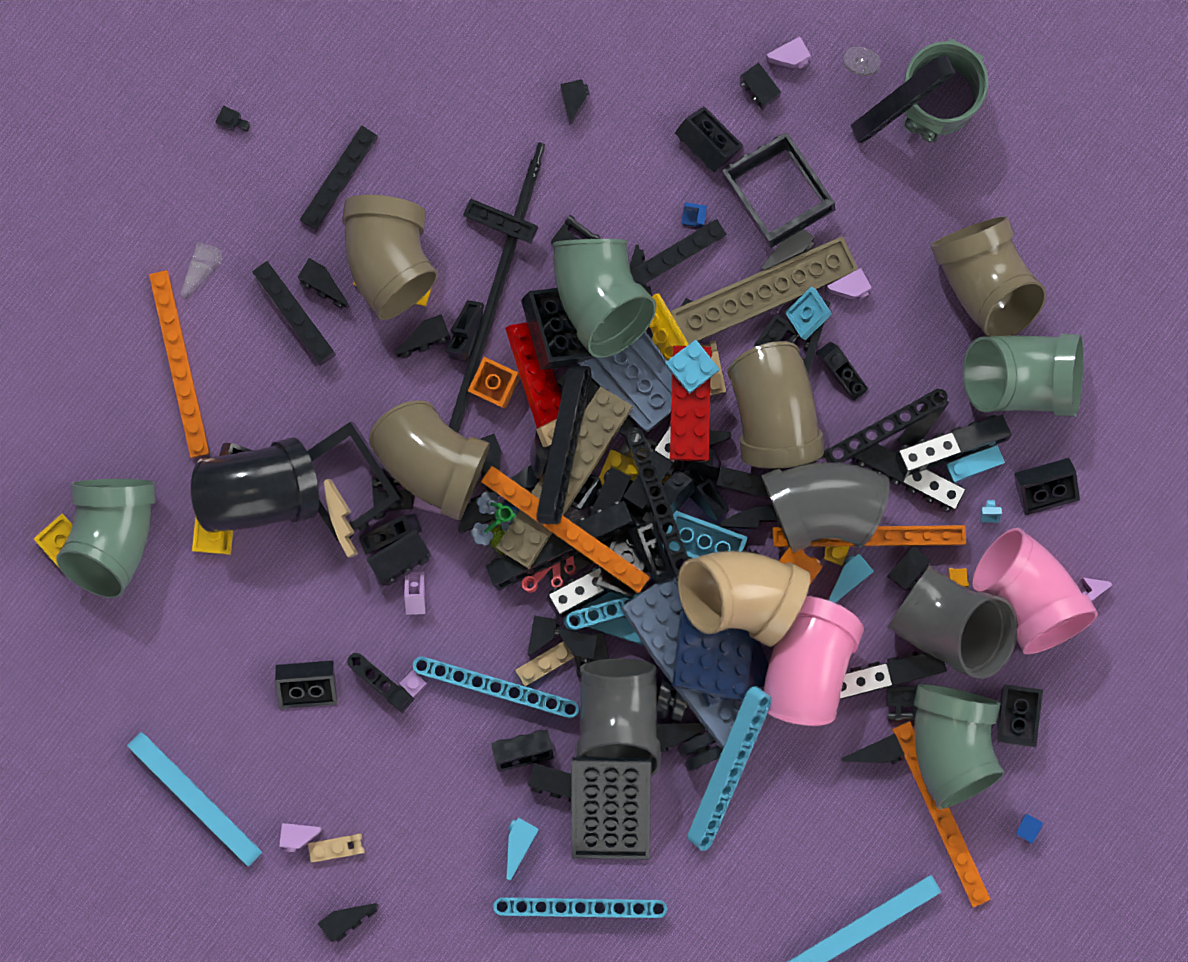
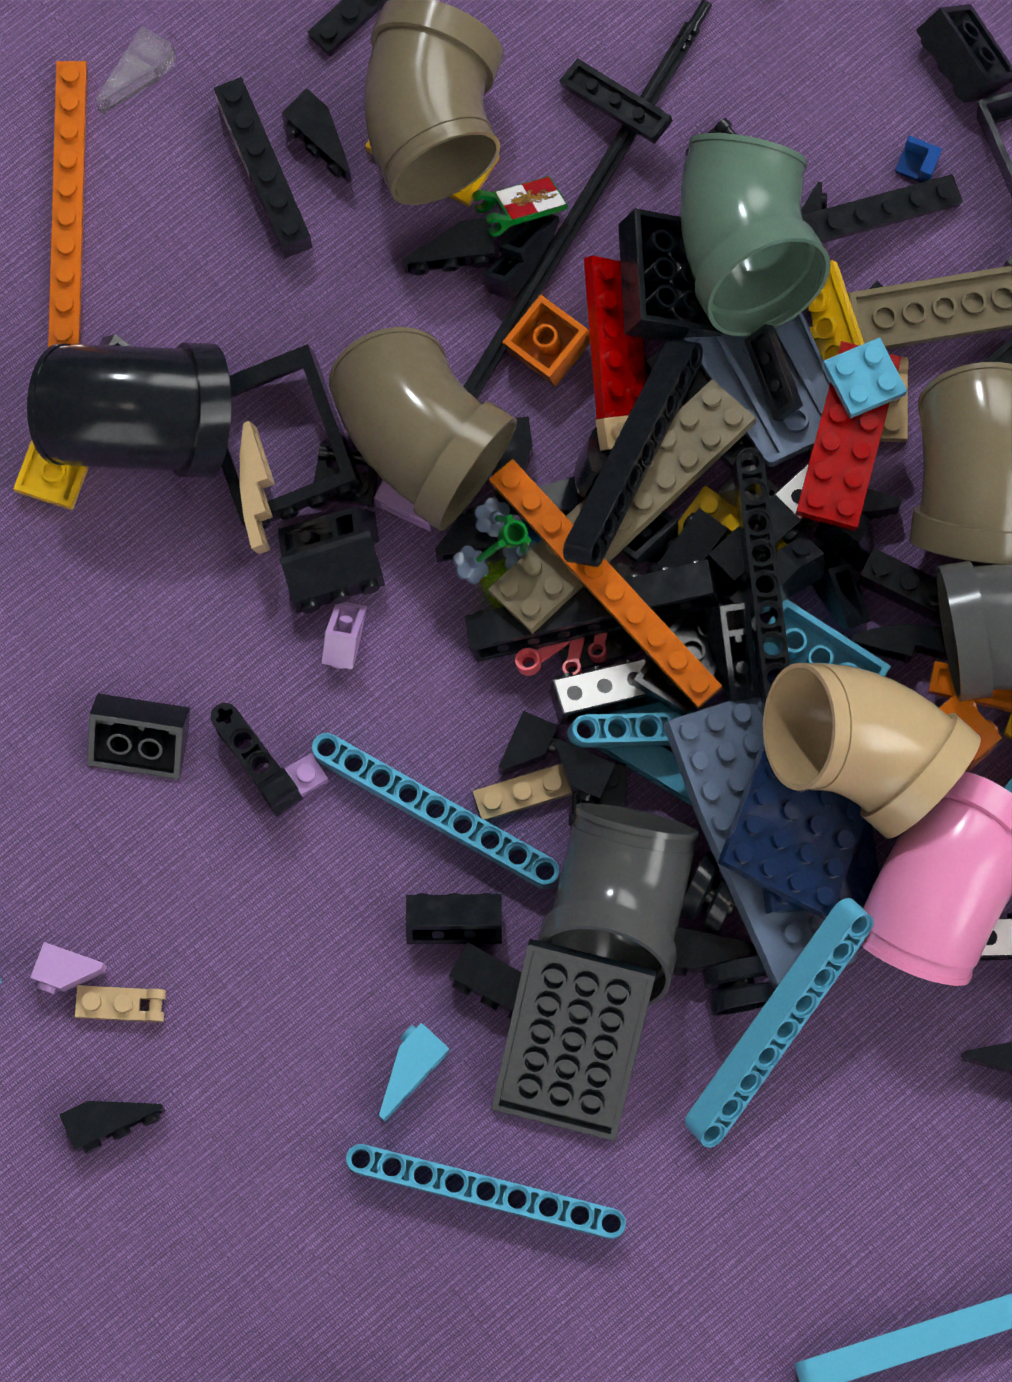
camera: 15 degrees right, 5 degrees down
none -> flag [472,176,568,236]
none -> black plate [744,324,803,421]

